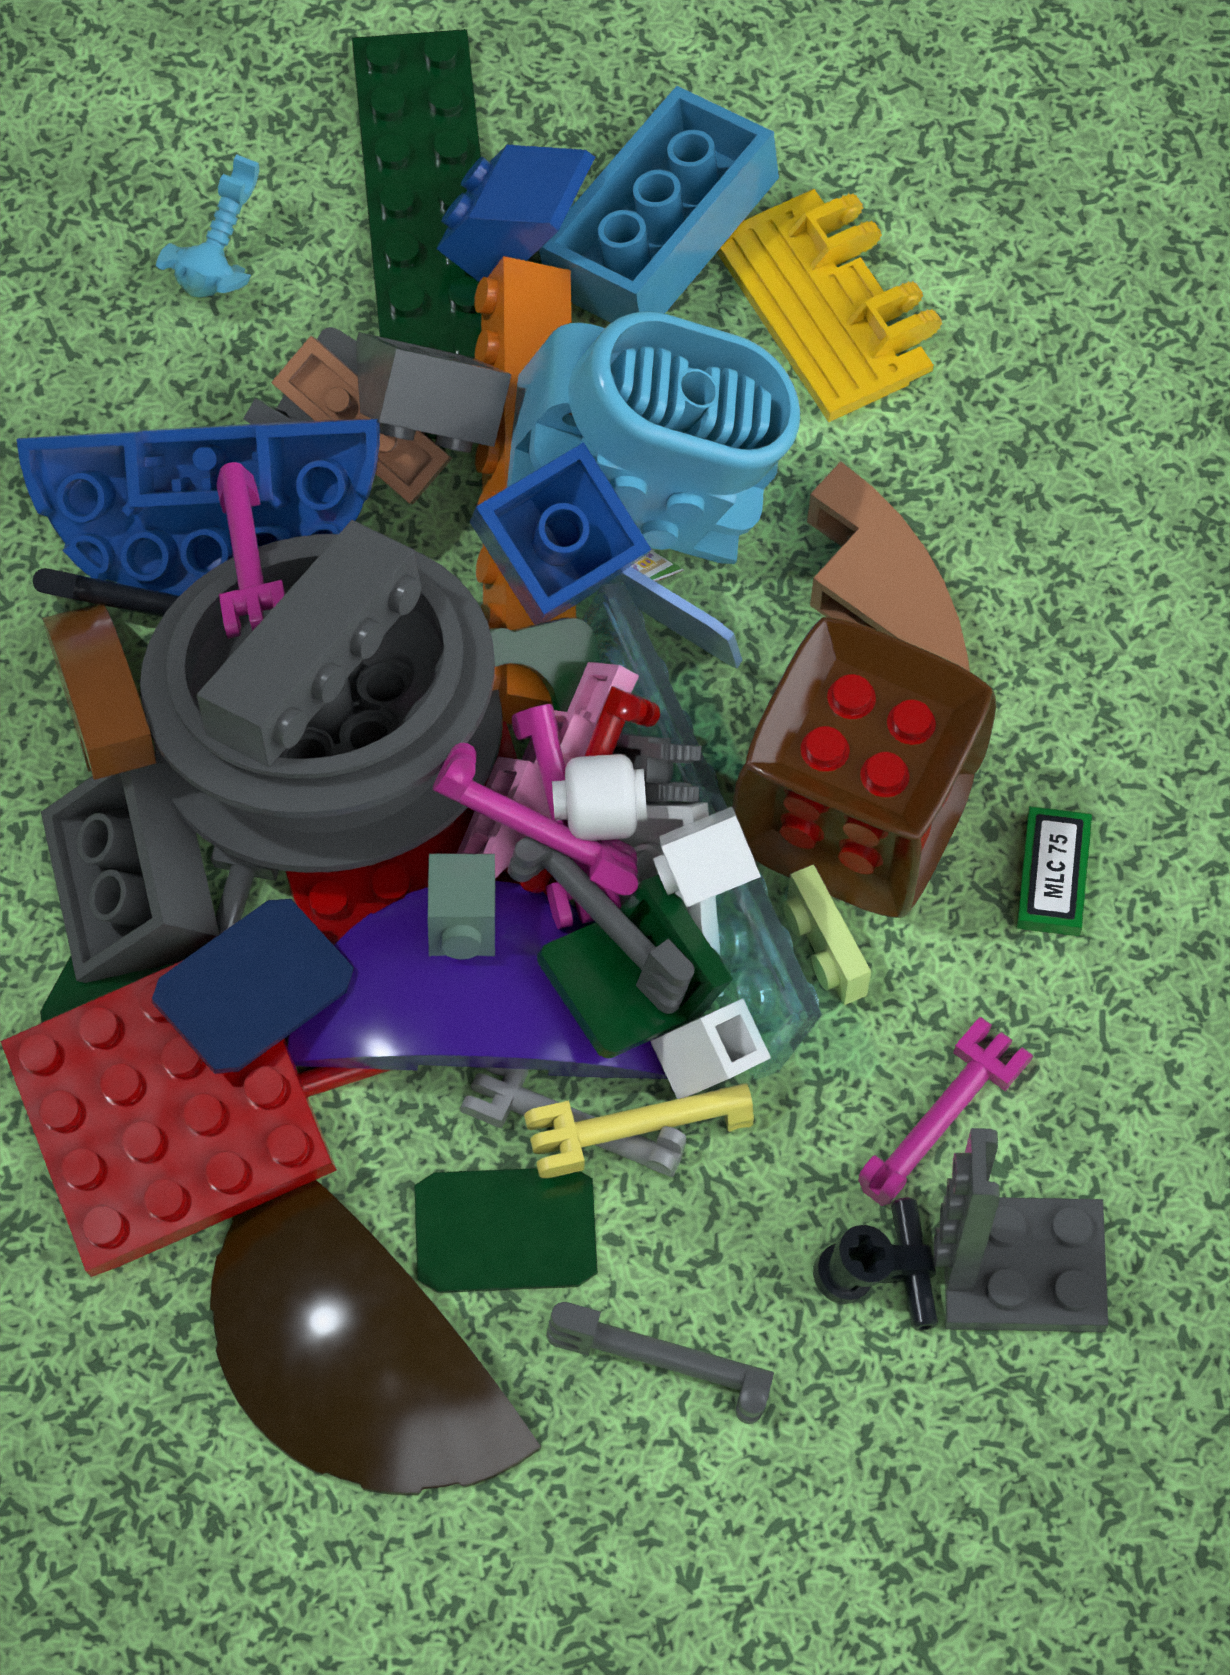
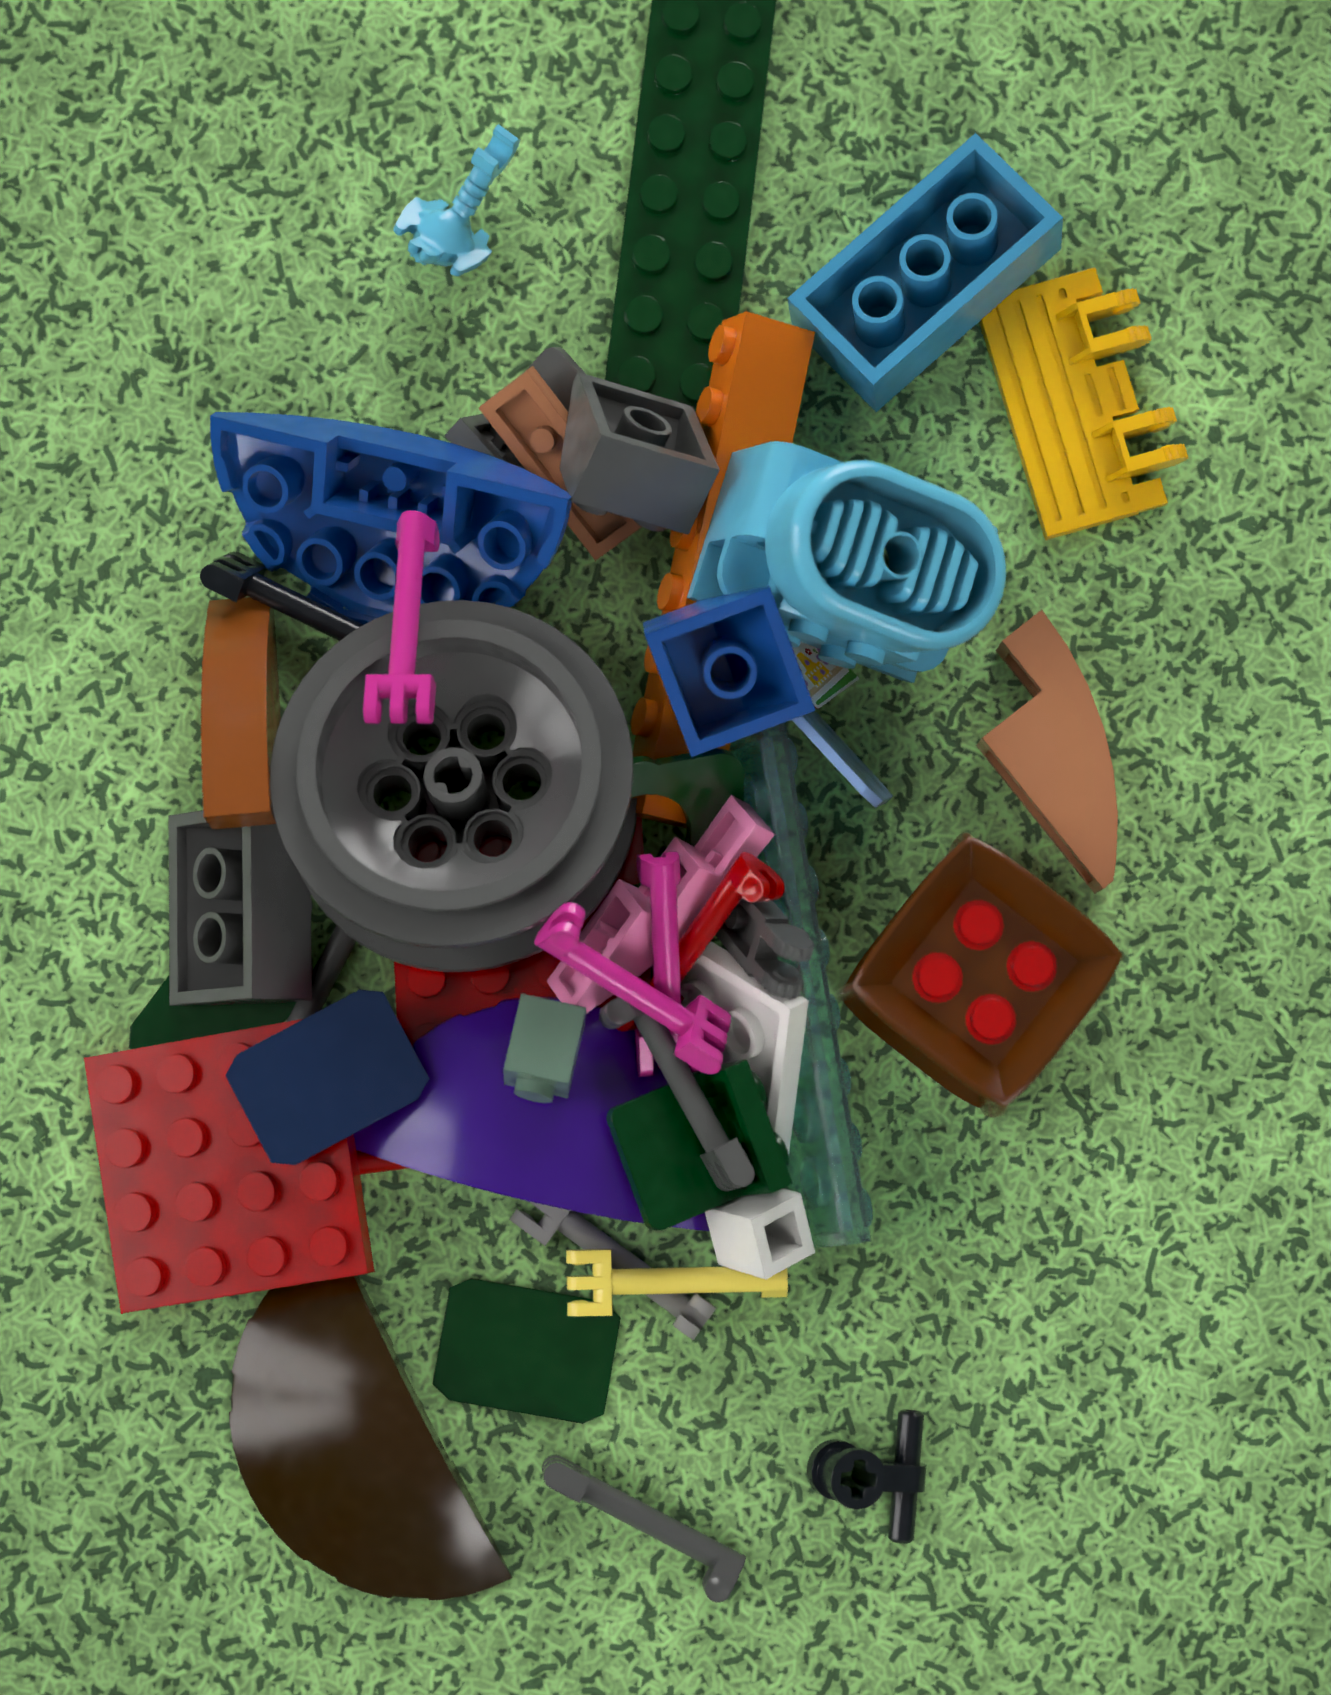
camera: 15 degrees right, 20 degrees up
dark grey brick [197,520,422,767] -> none
blue slope [437,145,595,282] -> none
white head [552,754,647,841] -> none
white brick [653,807,761,907] -> none
yellowish green plate [783,864,871,1005] -> none
dark pink hinge [858,1017,1033,1206] -> none
dark grey bracket [934,1128,1108,1332] -> none
tile [1016,806,1092,937] -> none

